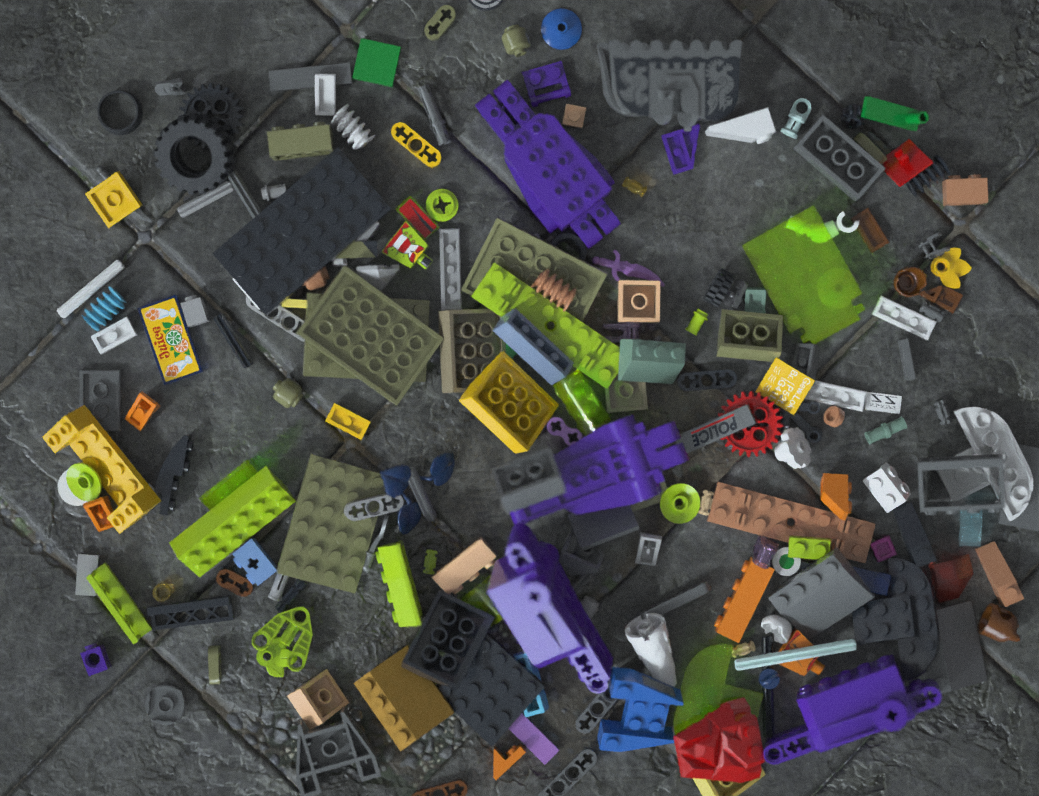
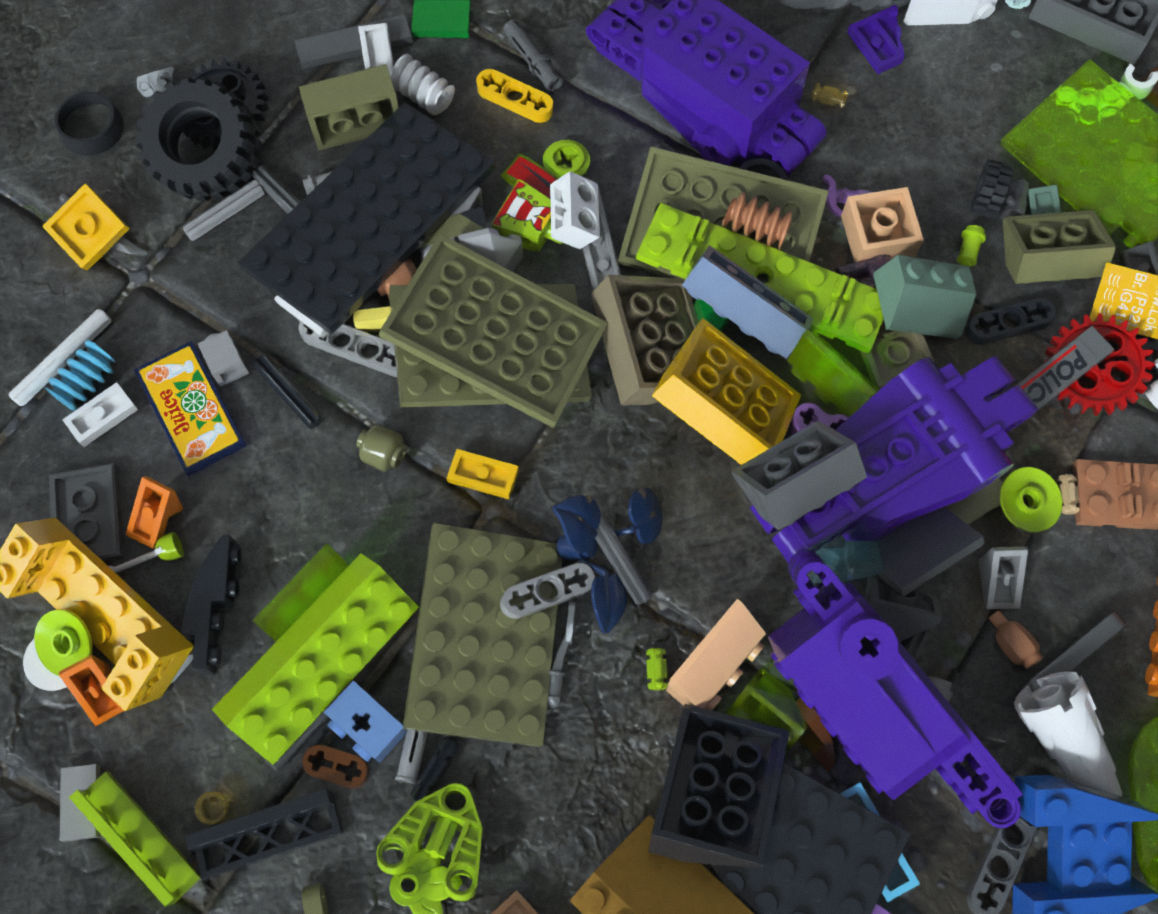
camera: 10 degrees left, 20 degrees down
lime slope [375,540,424,627] -> none
none -> lime hinge [108,532,184,574]
none -> white brick [550,171,600,249]
none -> clear light blue slope [811,541,883,583]
none -> nougat plant [989,611,1043,670]

